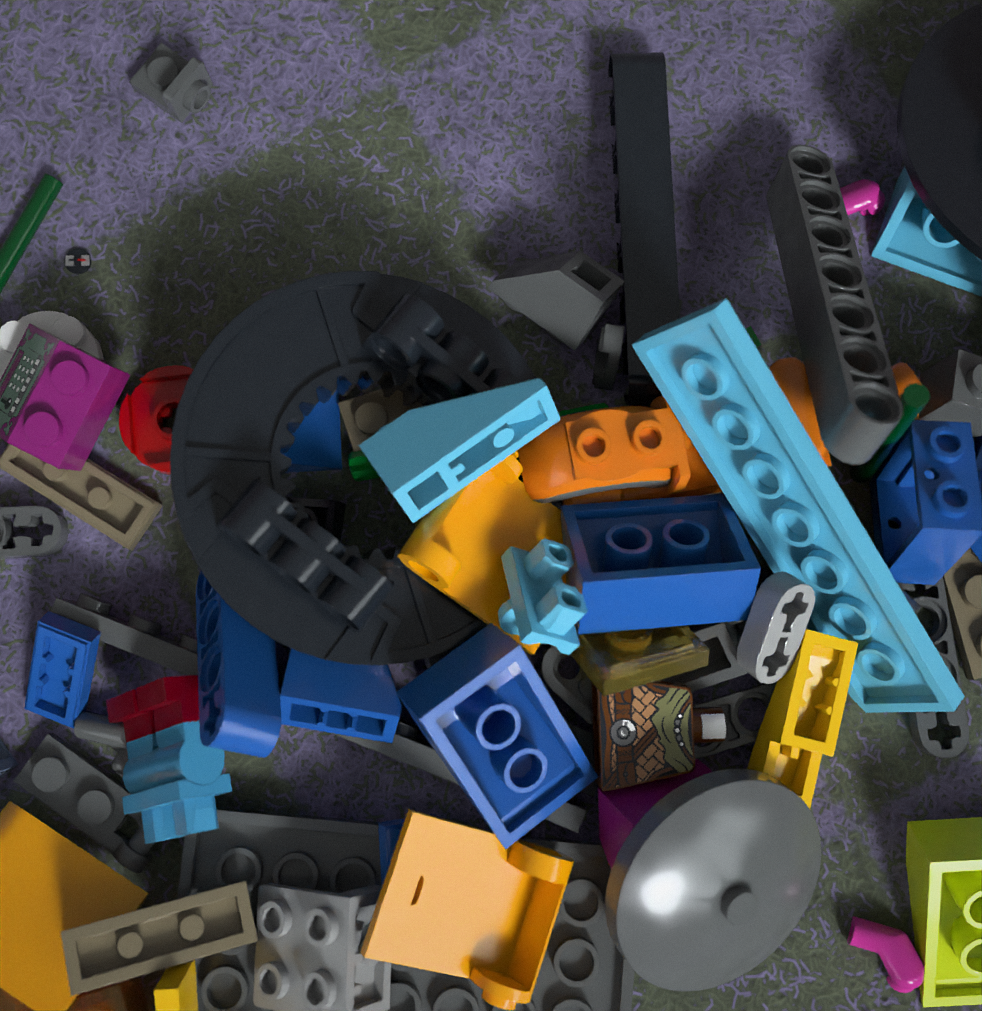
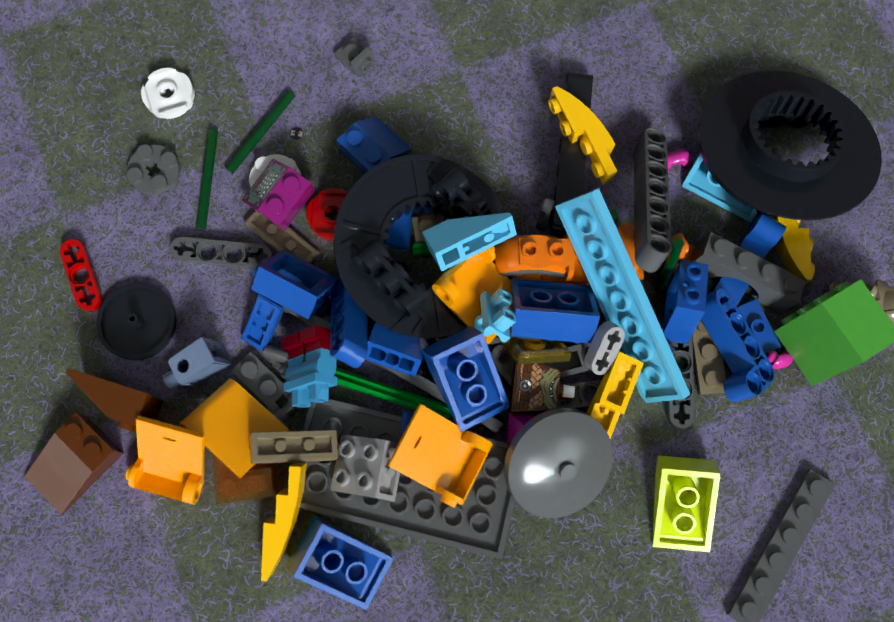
camera: 10 degrees right, 5 degrees down
dark grey slope [488,251,625,350] -> none
dark pink arm [847,916,924,993] -> none
none -> blue window [251,250,339,320]
none -> green axle [334,367,452,421]
none -> blue slope [337,116,412,174]
none -> yellow slope [548,86,617,185]

